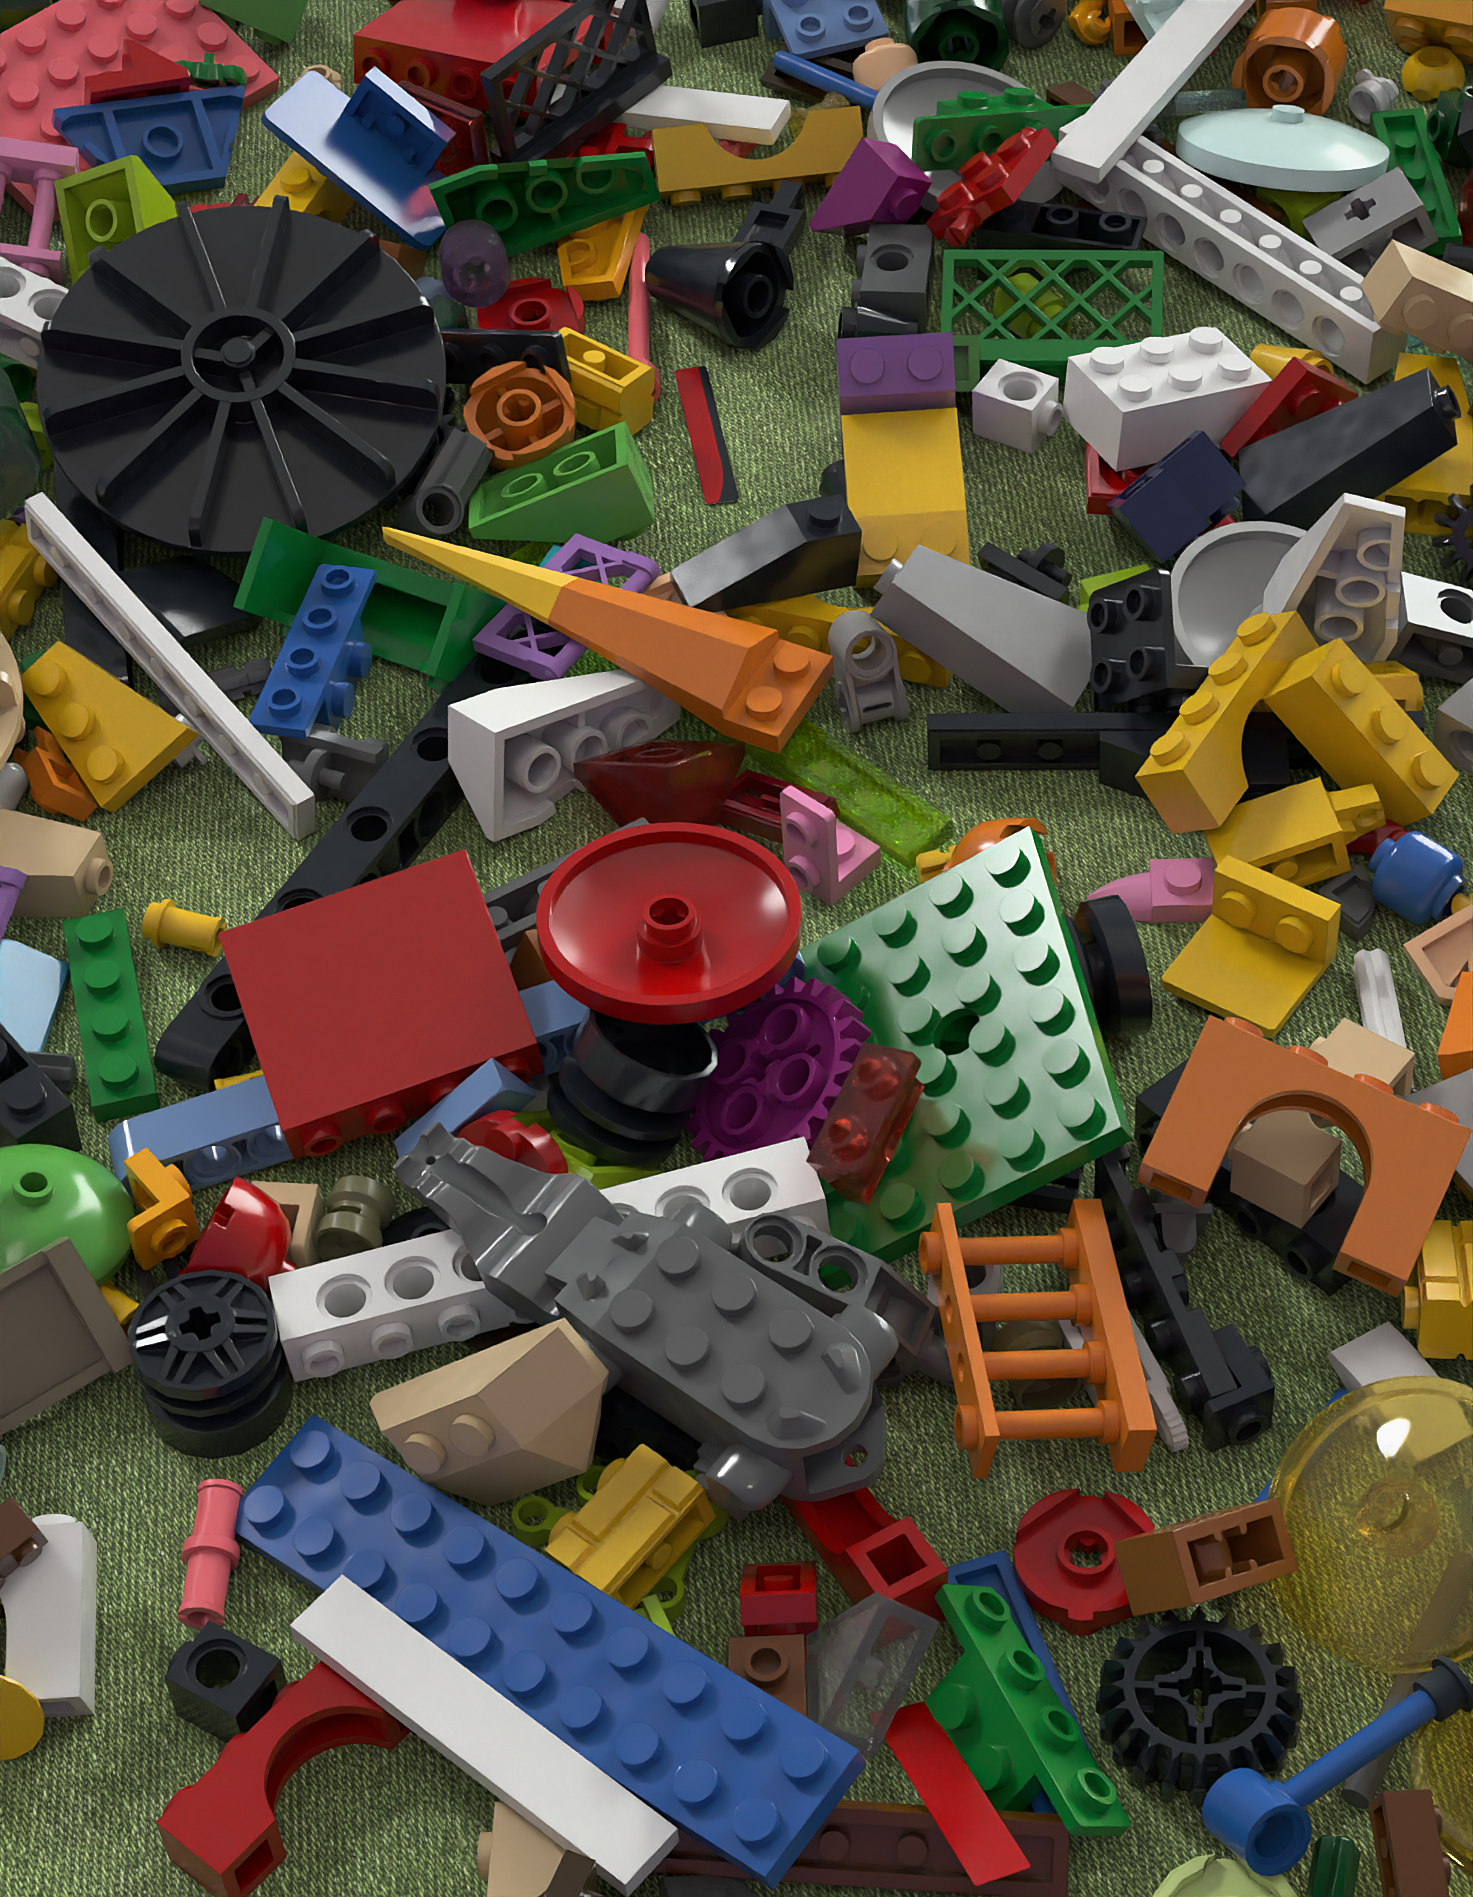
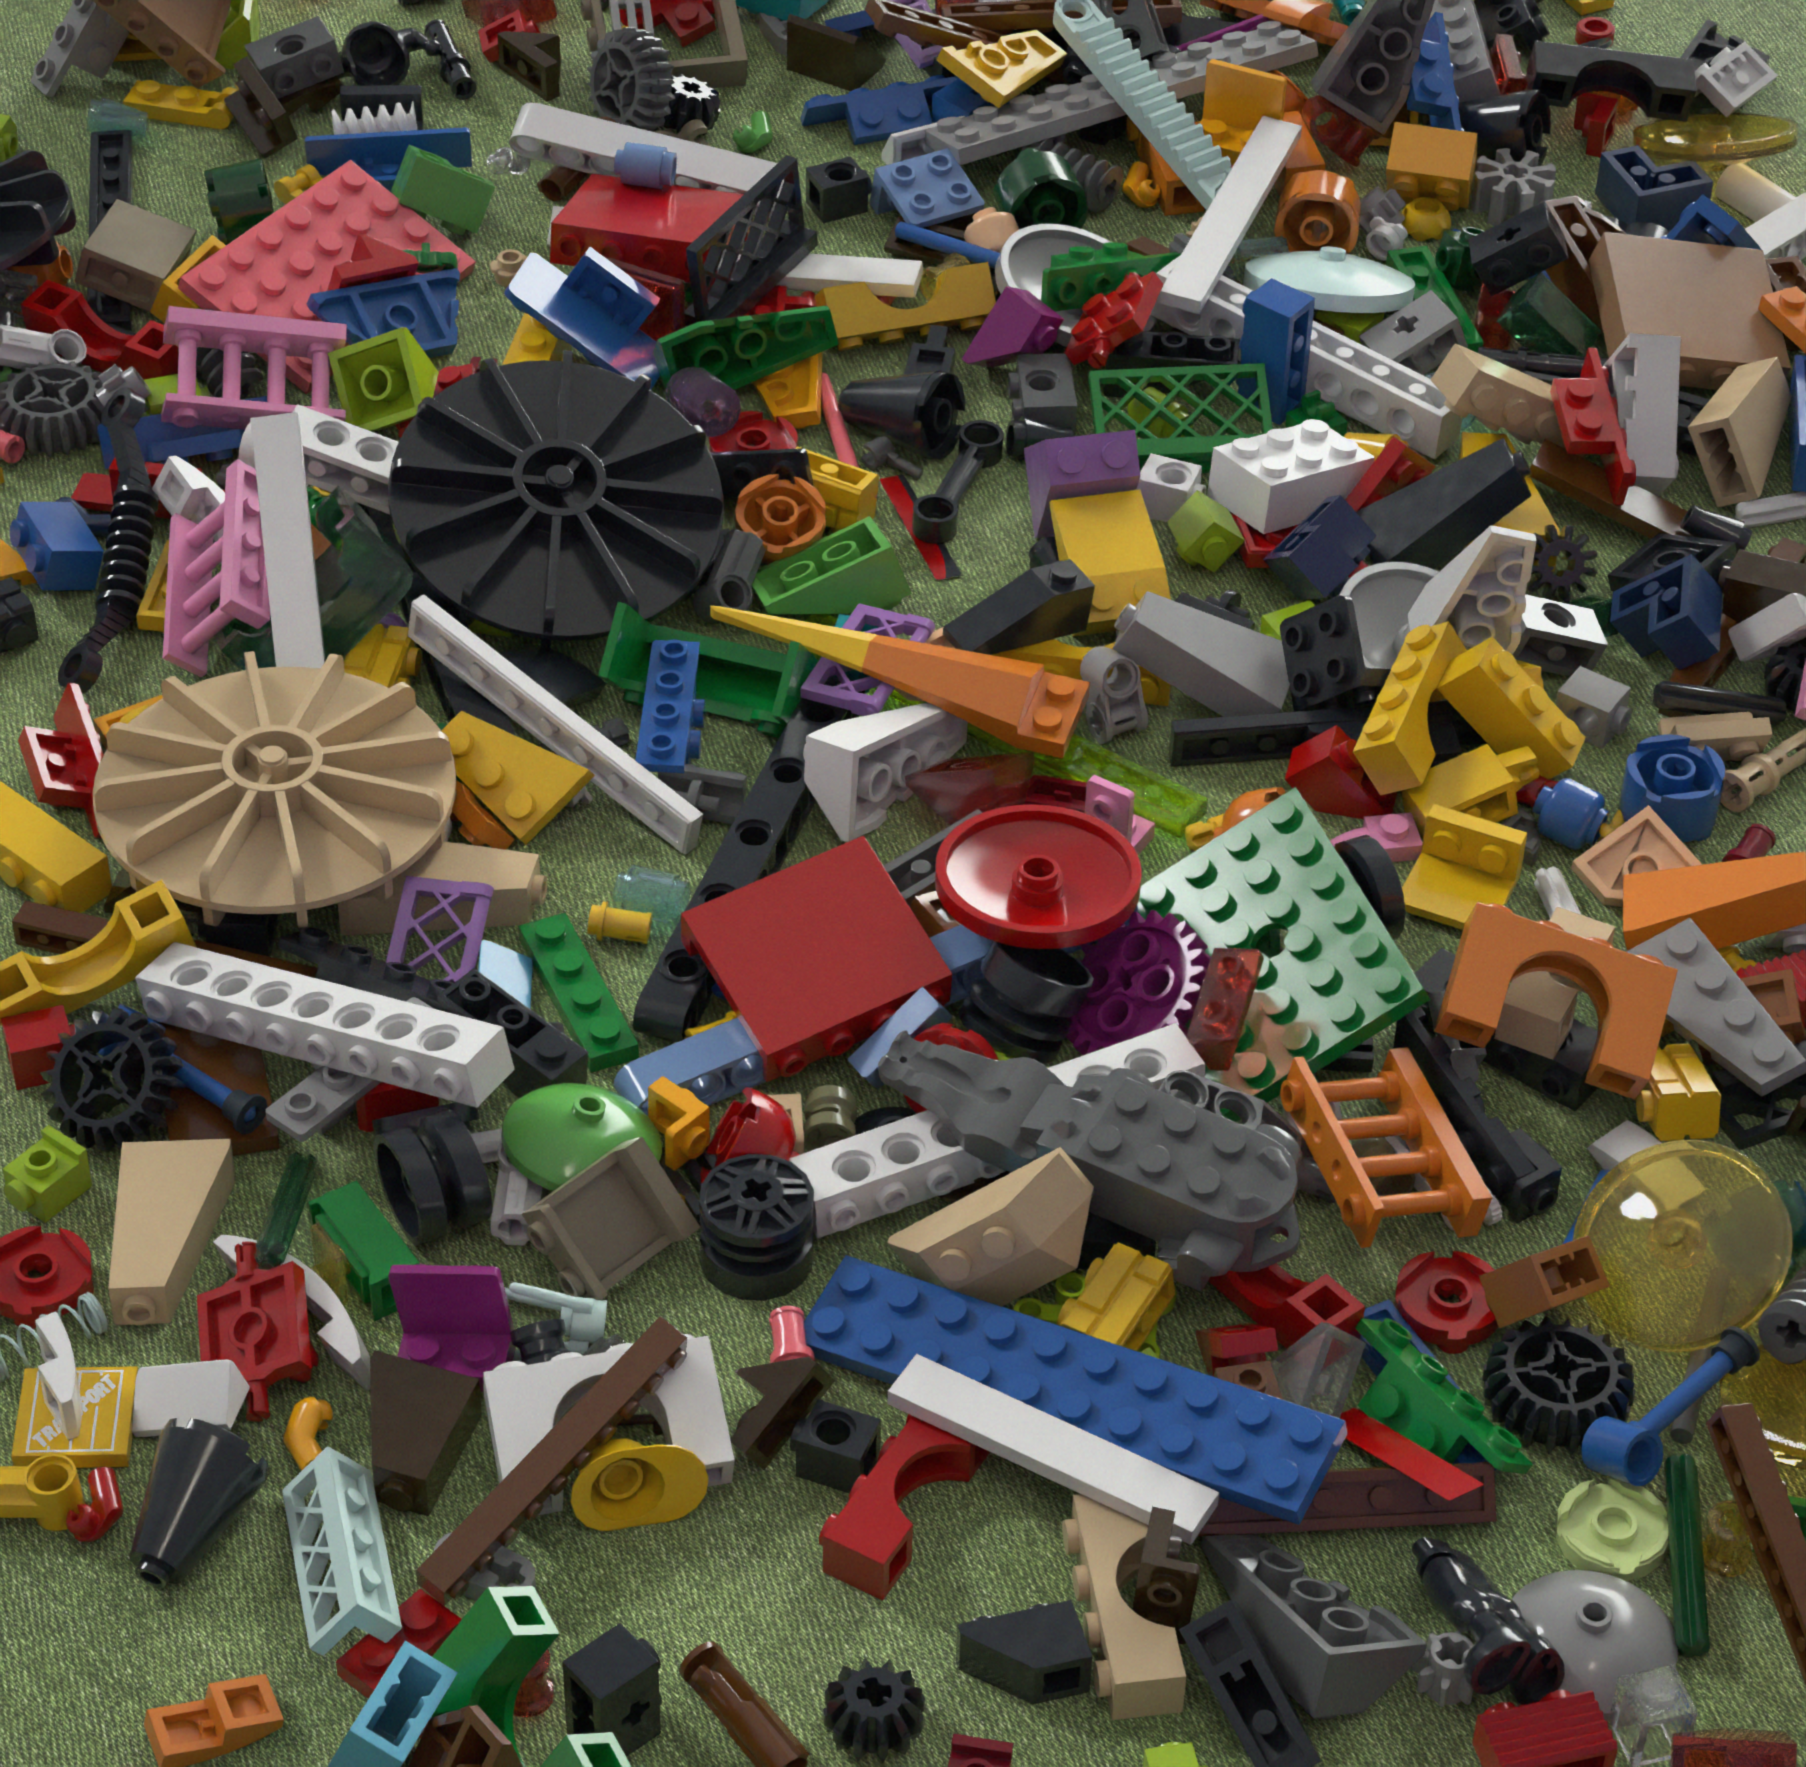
camera: 15 degrees left, 5 degrees down
none -> clear light blue brick [613,864,691,924]
none -> dark brown slope [730,1357,835,1470]
none -> dark grey hand [862,436,923,480]
none -> black piece [912,420,1004,543]
none -> lime brick [1167,490,1245,573]
none -> blue brick [1236,278,1315,425]
none -> red slope [1284,725,1397,820]
none -> green tile [1285,390,1348,437]
none -> light grey gear [1359,186,1406,235]

